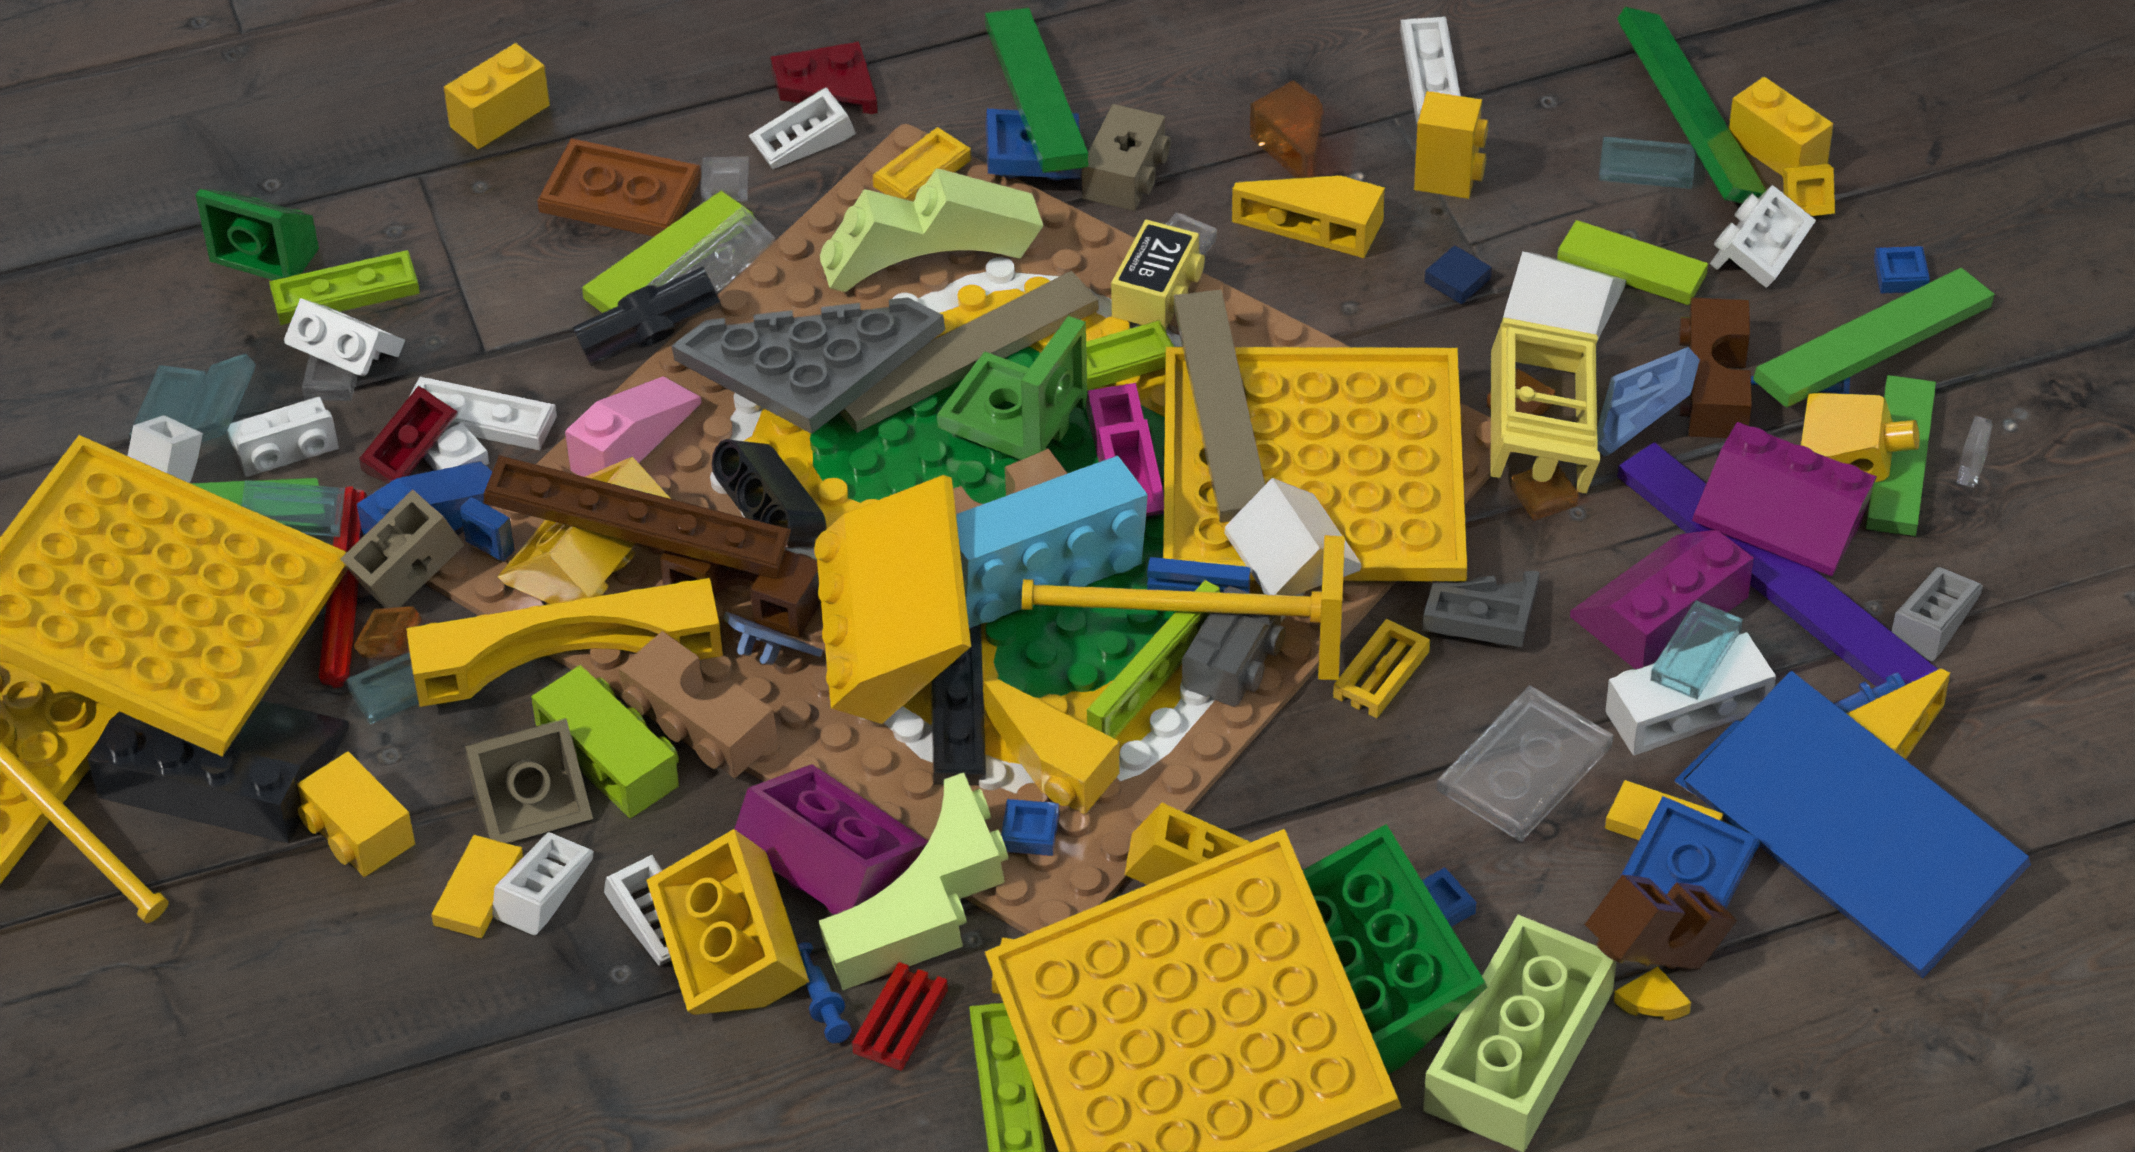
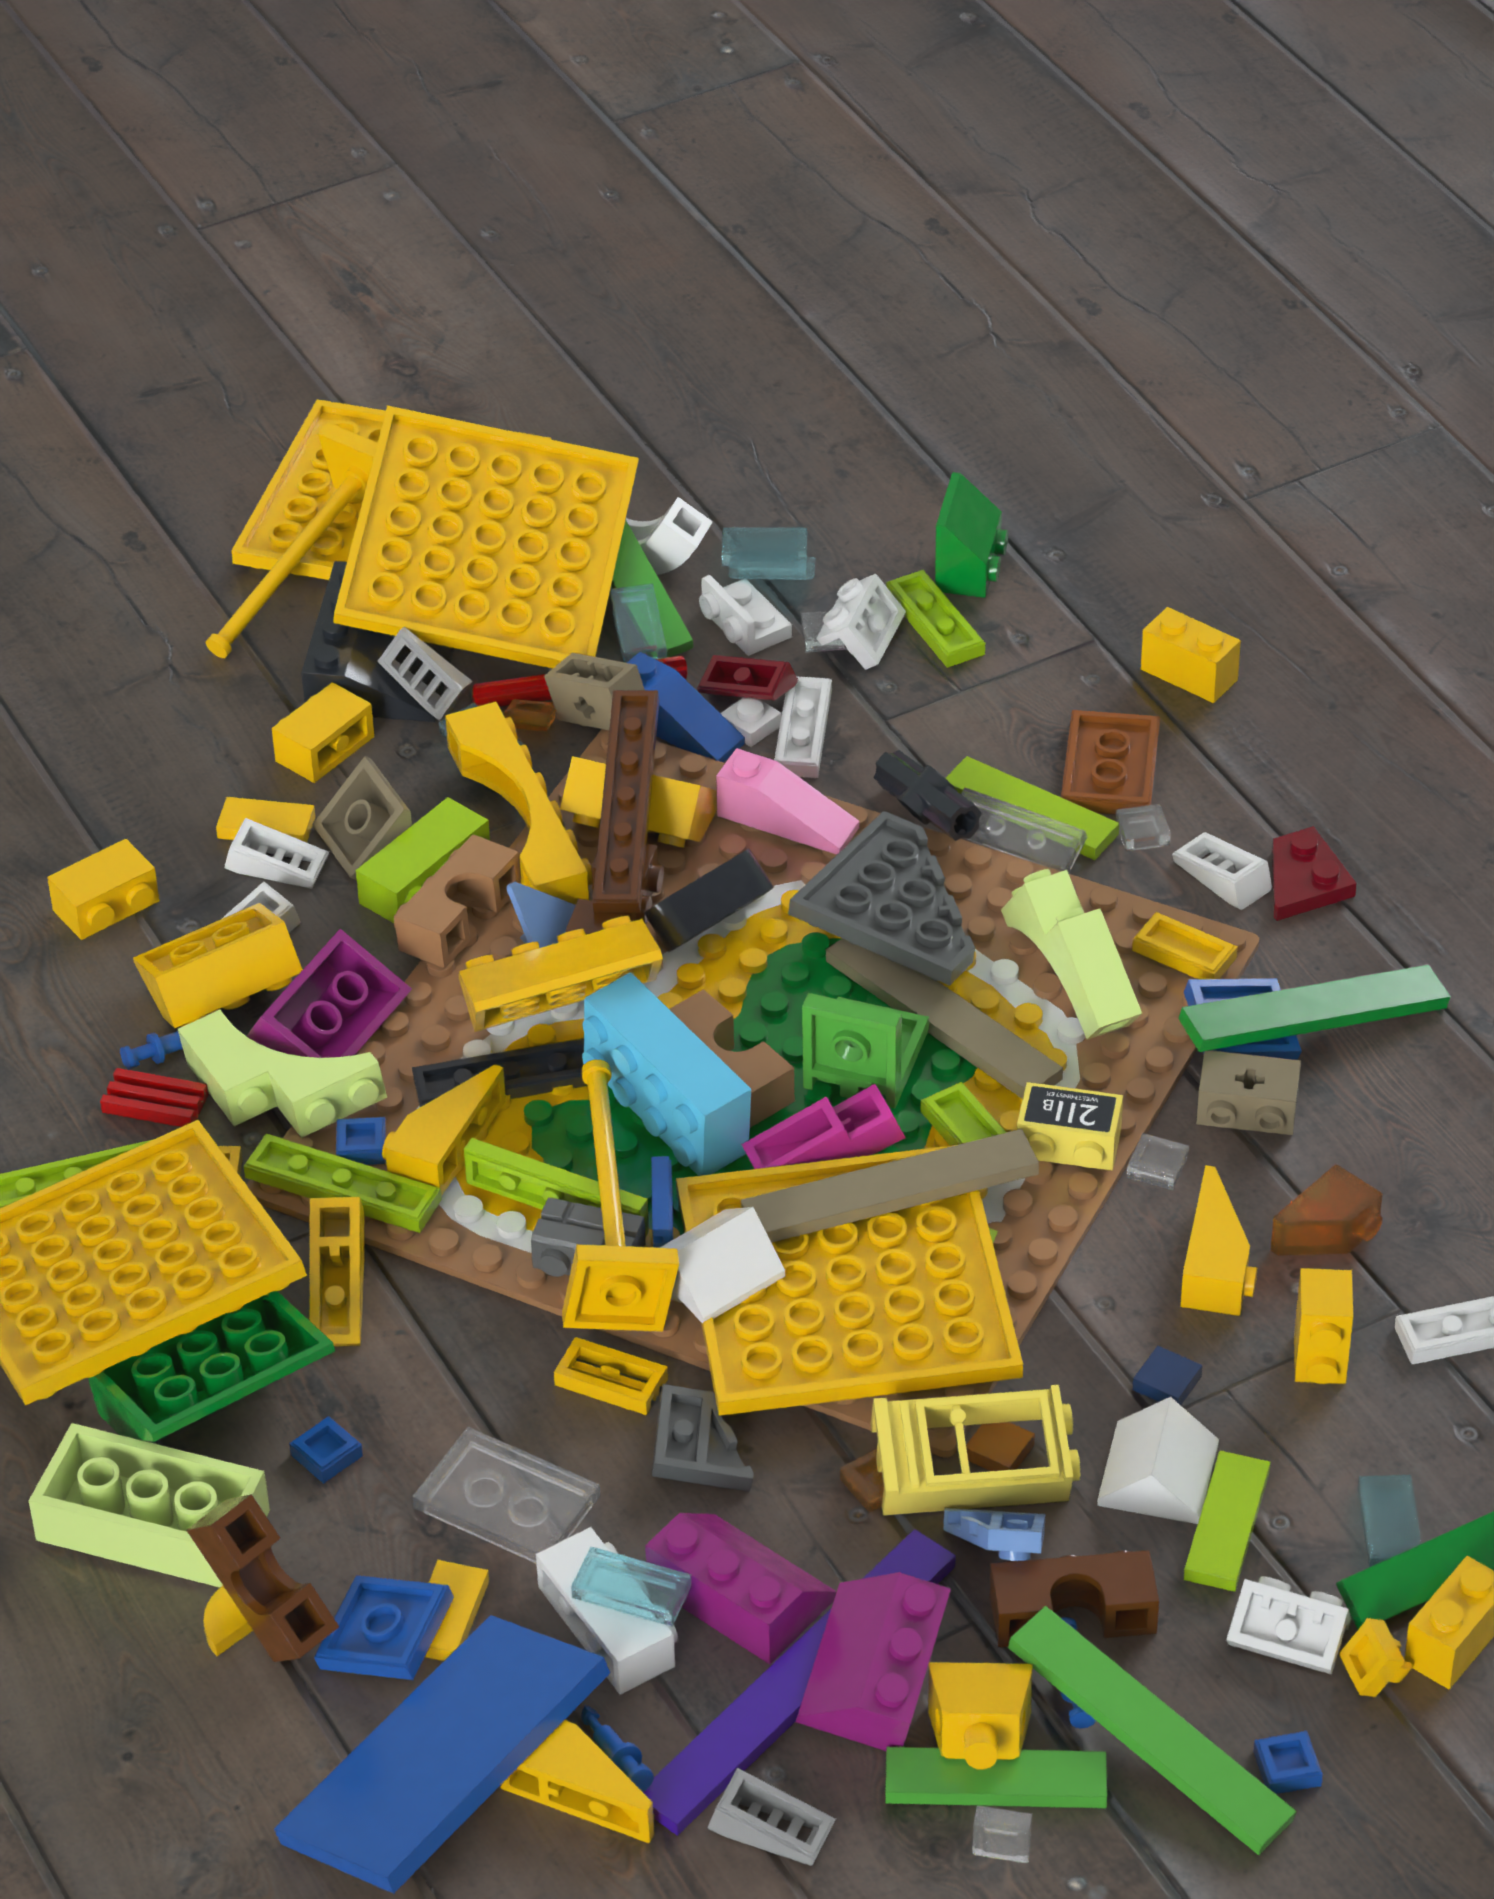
camera: 80 degrees right, 5 degrees down
none -> yellow brick [47,839,160,940]
none -> lime tile [243,1133,442,1233]
none -> light grey slope [378,627,473,721]

